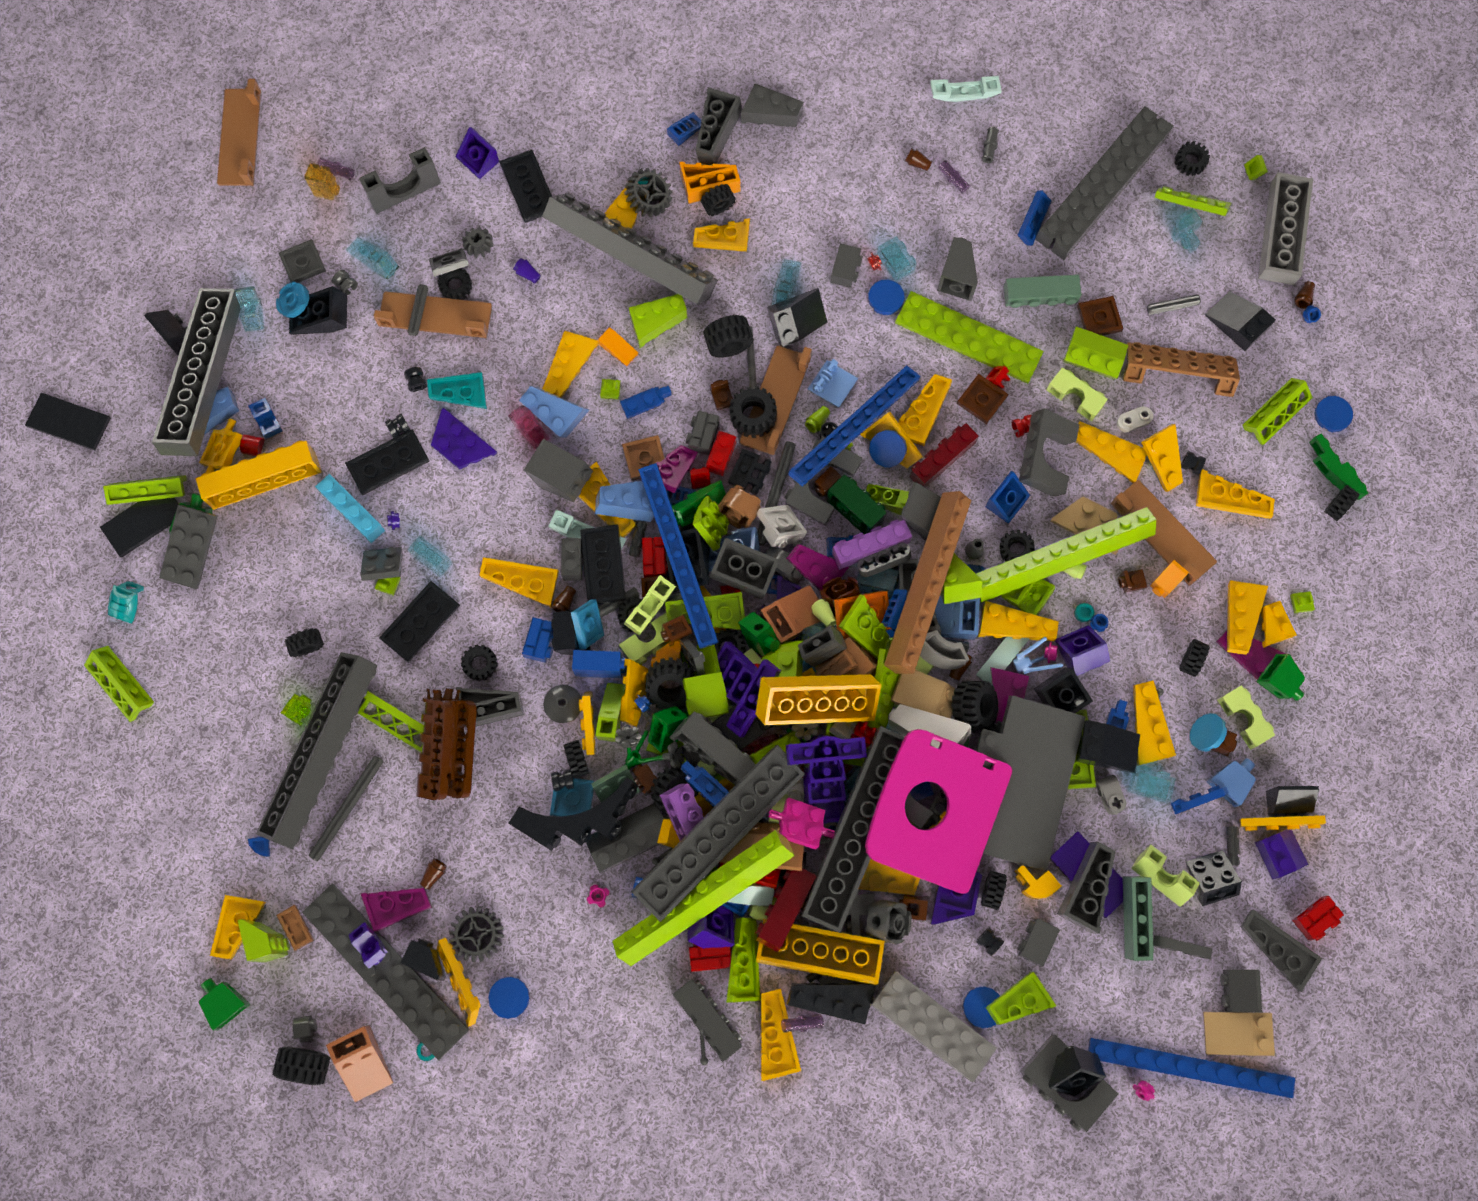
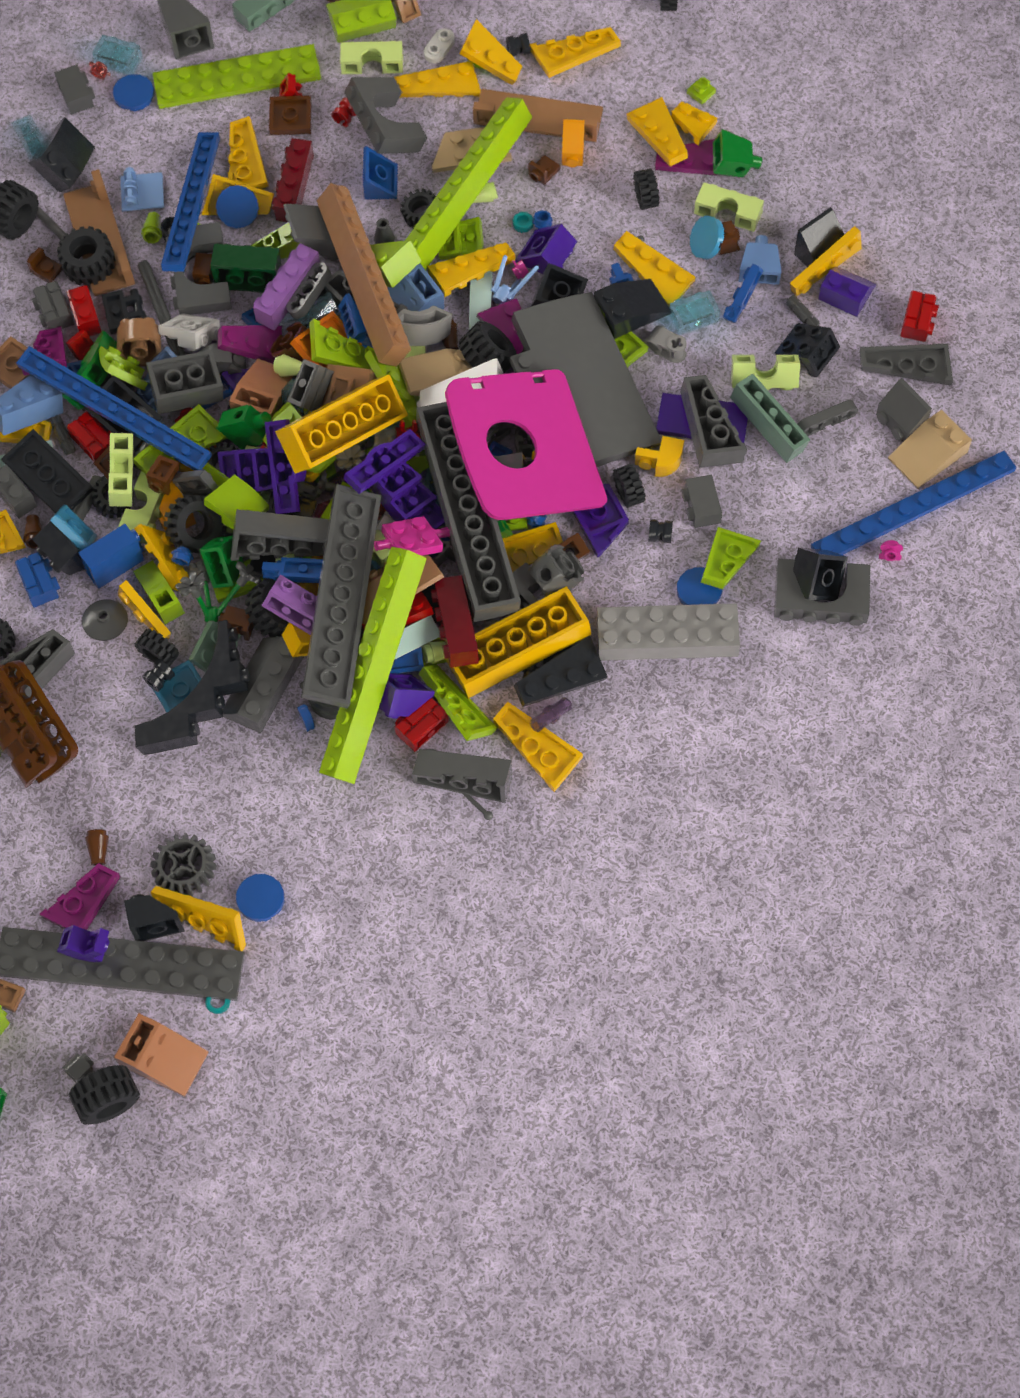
camera: 35 degrees left, 10 degrees down
dark pink plate [587,885,609,908] -> none

